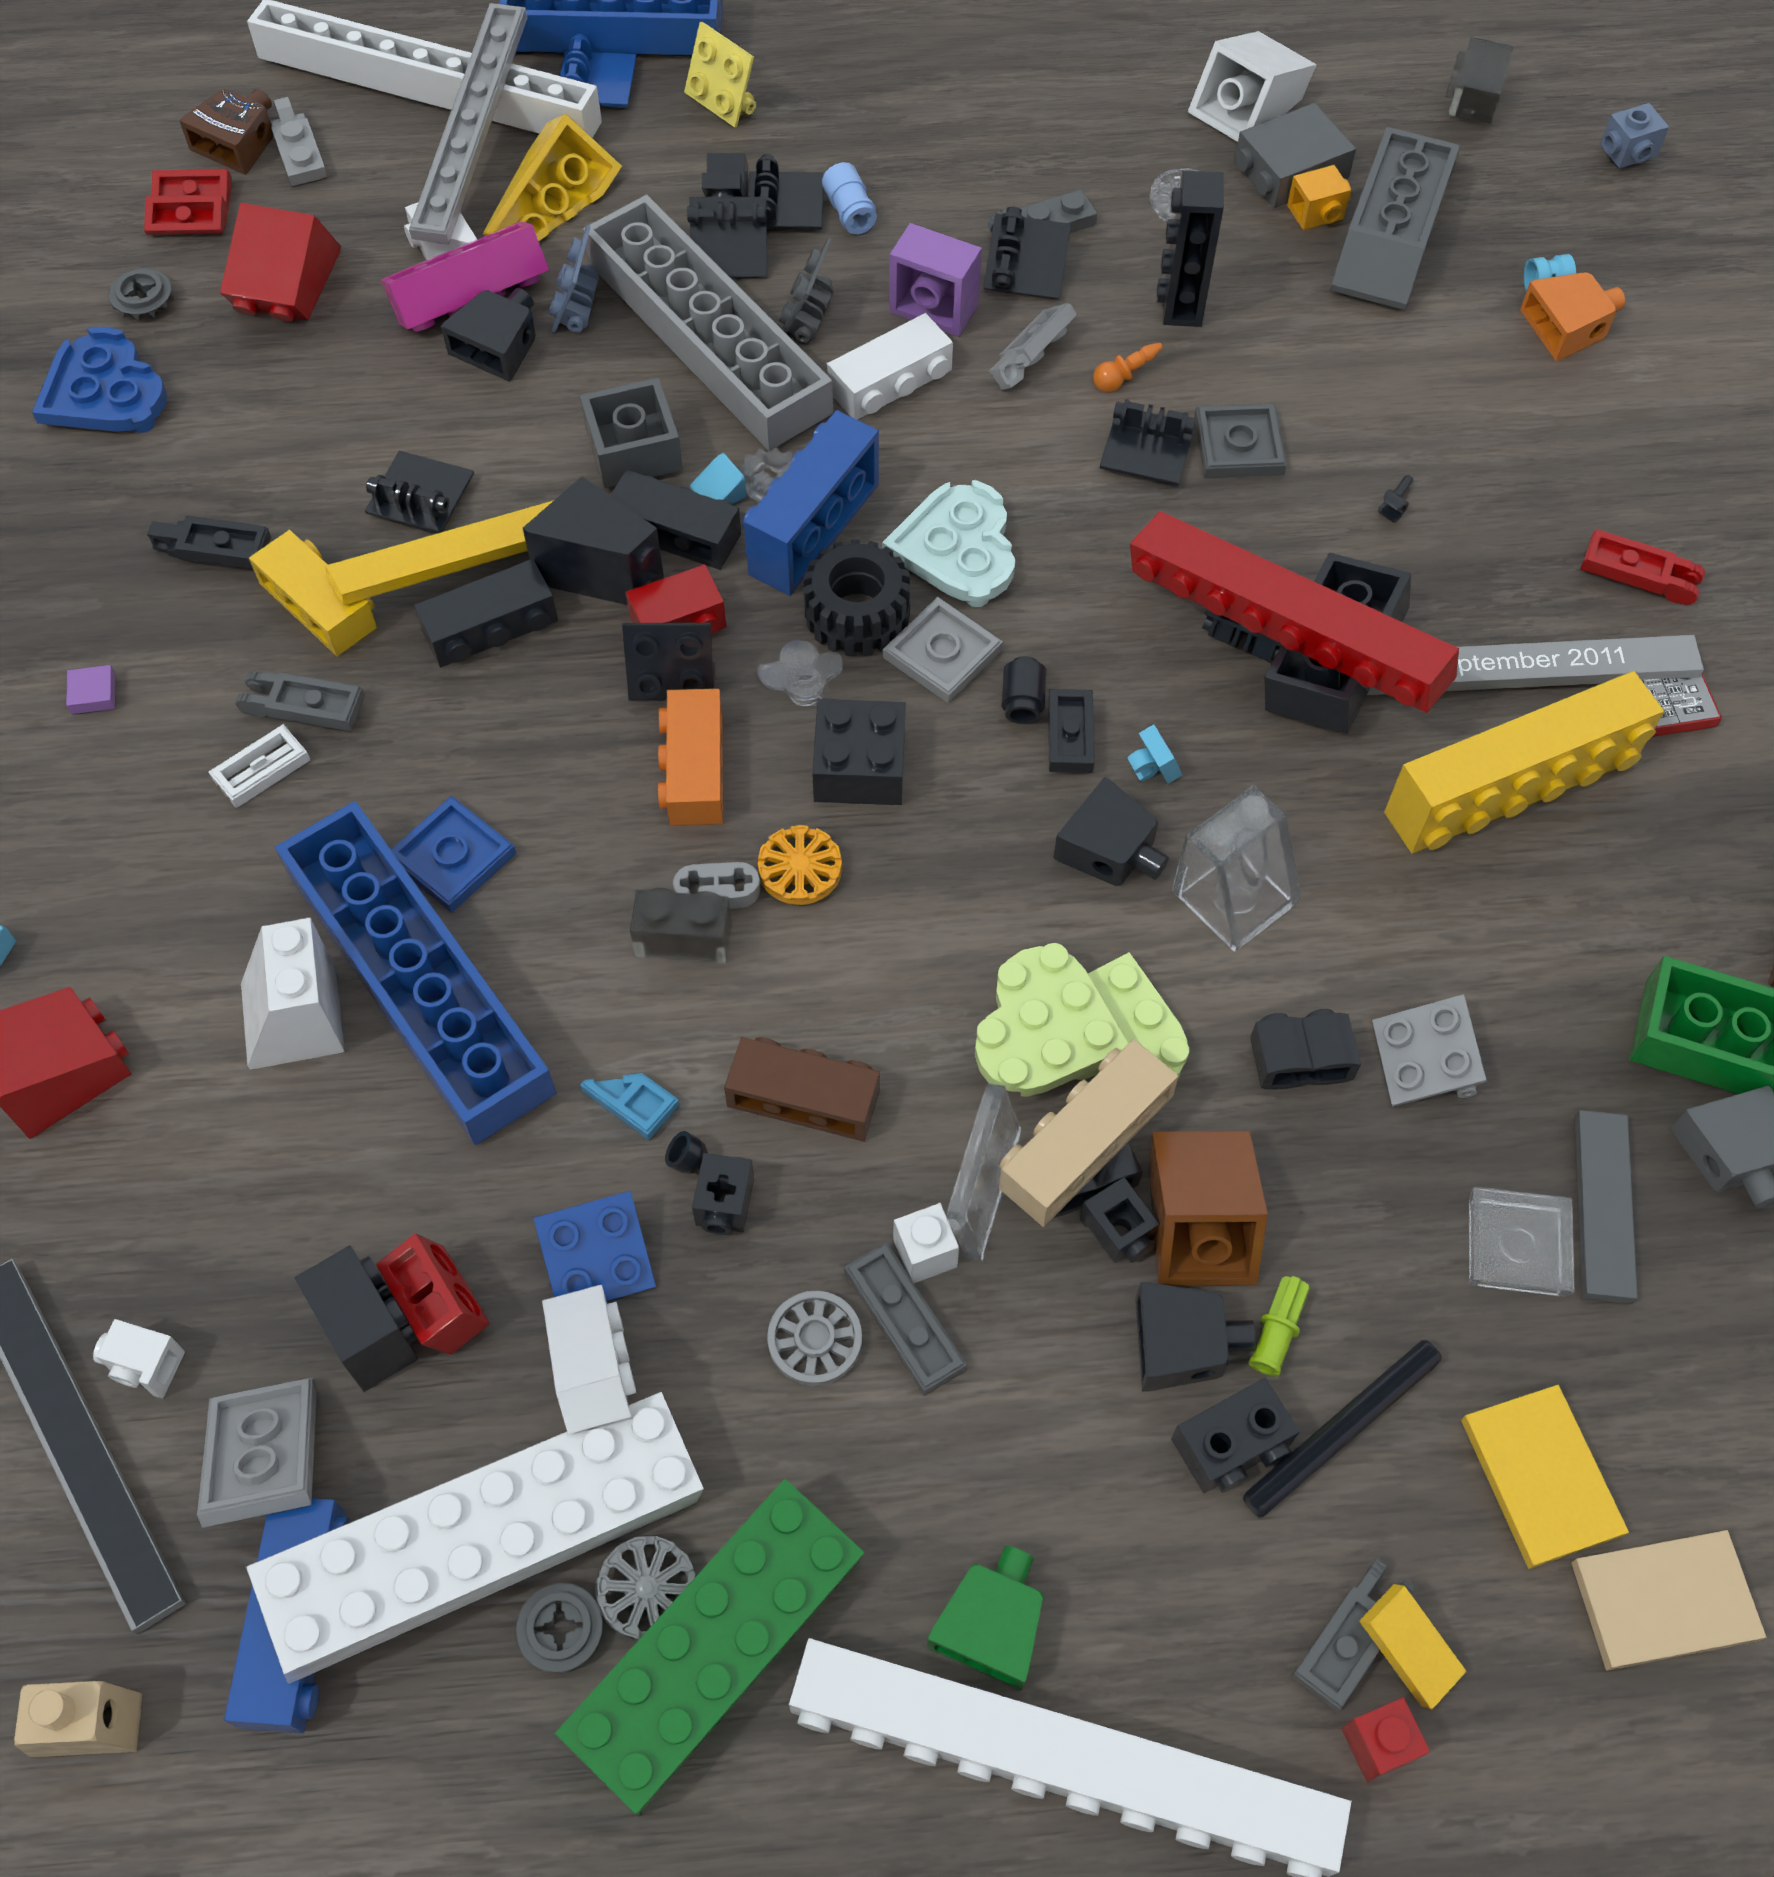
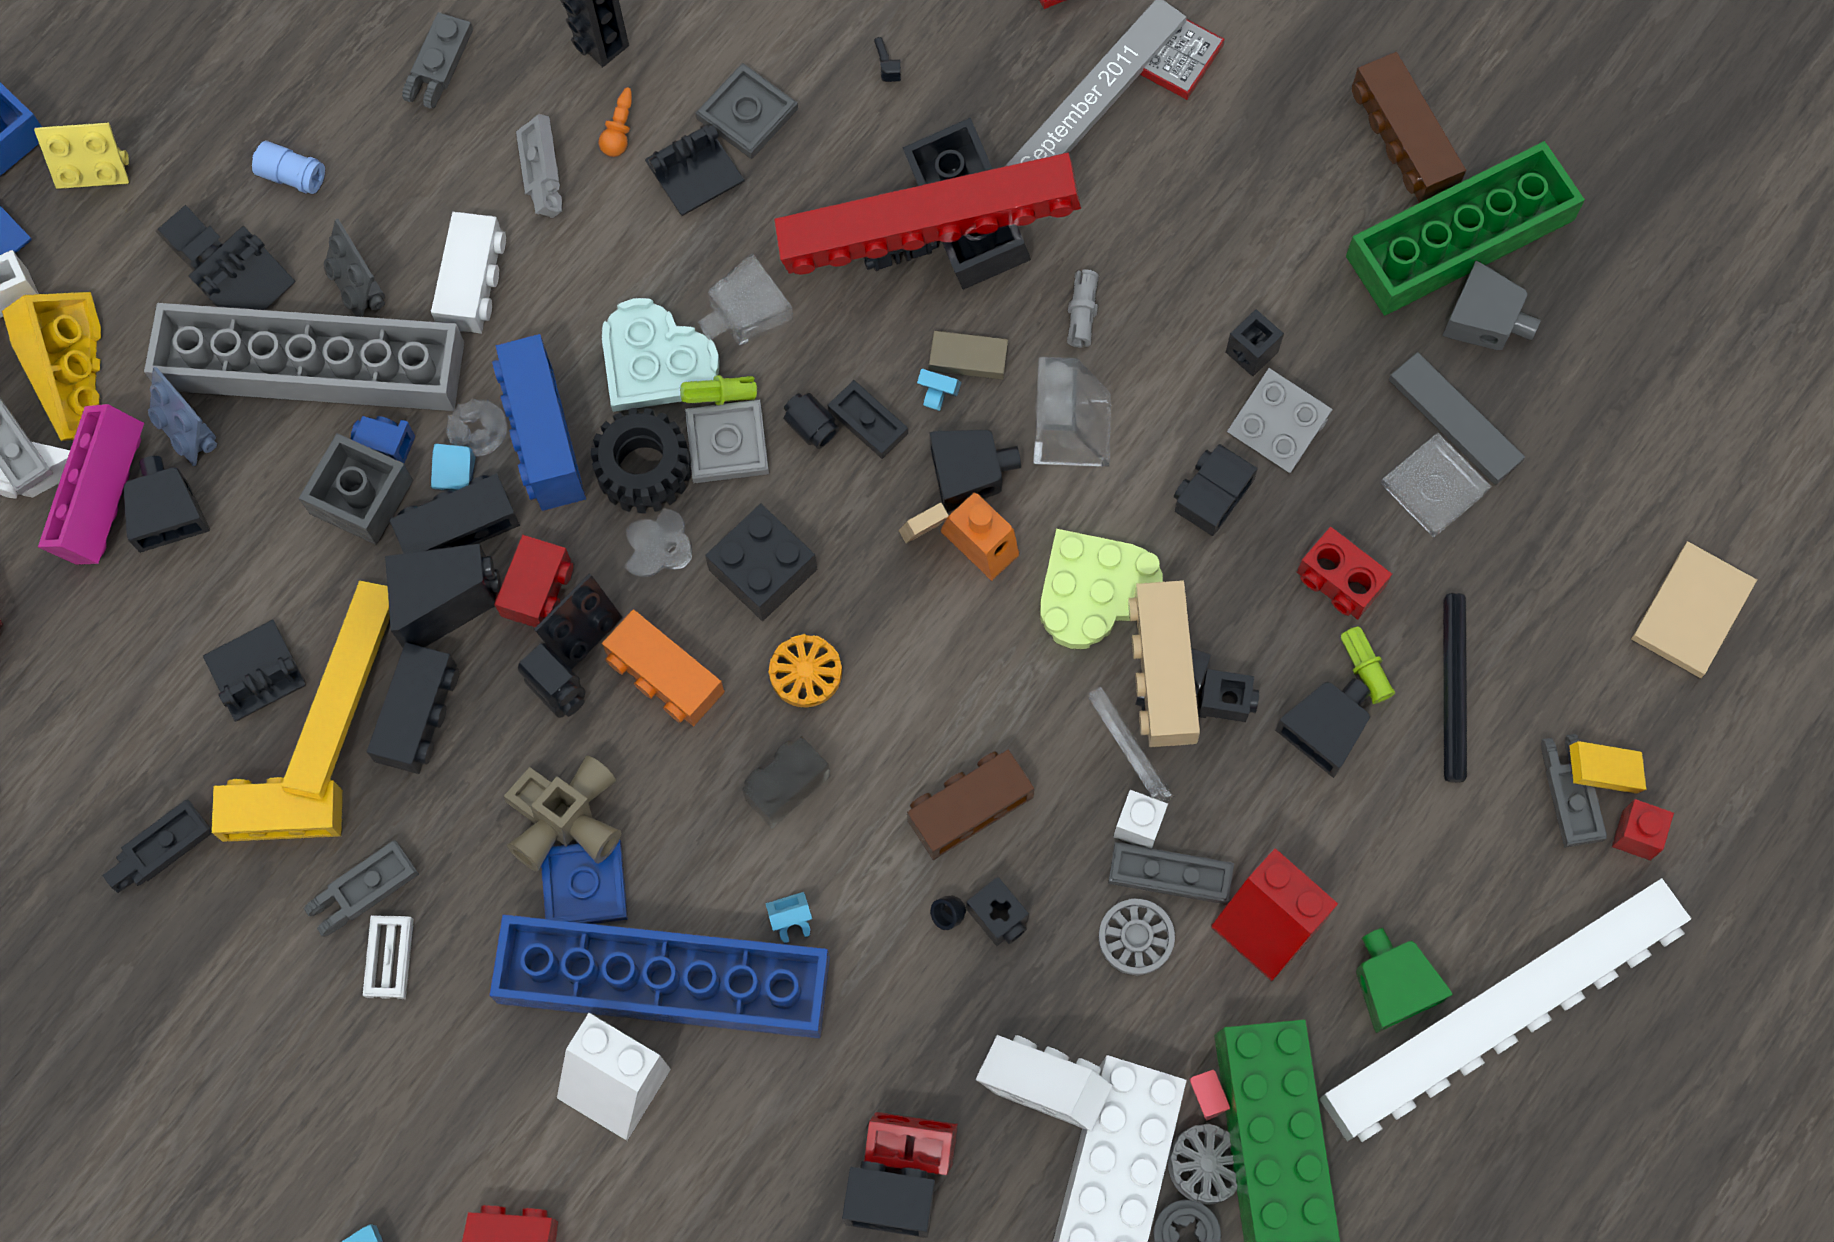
camera: 45 degrees left, 10 degrees up
medium lavender tile [66,665,116,714] -> none
blue hinge [533,1190,656,1301] -> none
dark azure tile [580,1073,680,1141] -> none
light grey beam [673,862,761,911] -> none
black hinge [748,154,824,230] -> none
medium lavender brick [889,223,982,337] -> none
yellowish green plate [975,943,1129,1097] -> none
black hinge [983,207,1071,300] -> none
dark orange slope [1149,1131,1268,1286] -> none
black brick [1171,1377,1300,1494] -> none
yellow brick [1384,671,1664,854] -> none
yellow tile [1461,1385,1629,1569] -> none
none -> blue brick [351,416,415,463]
none -> dark tan brick [504,756,621,871]
none -> black brick [518,643,585,718]
none -> lime axle [680,375,757,405]
none -> clear torso [698,253,794,345]
none -> medium azure tile [765,892,812,943]
none -> tan tile [899,503,949,544]
none -> dark tan tile [929,331,1008,380]
none -> orange torso [941,492,1019,581]
none -> light grey pin [1067,269,1099,348]
none -> coral slope [1189,1070,1230,1121]
none -> red slope [1211,848,1338,982]
none -> black brick [1225,309,1284,376]
none -> red brick [1297,526,1392,620]

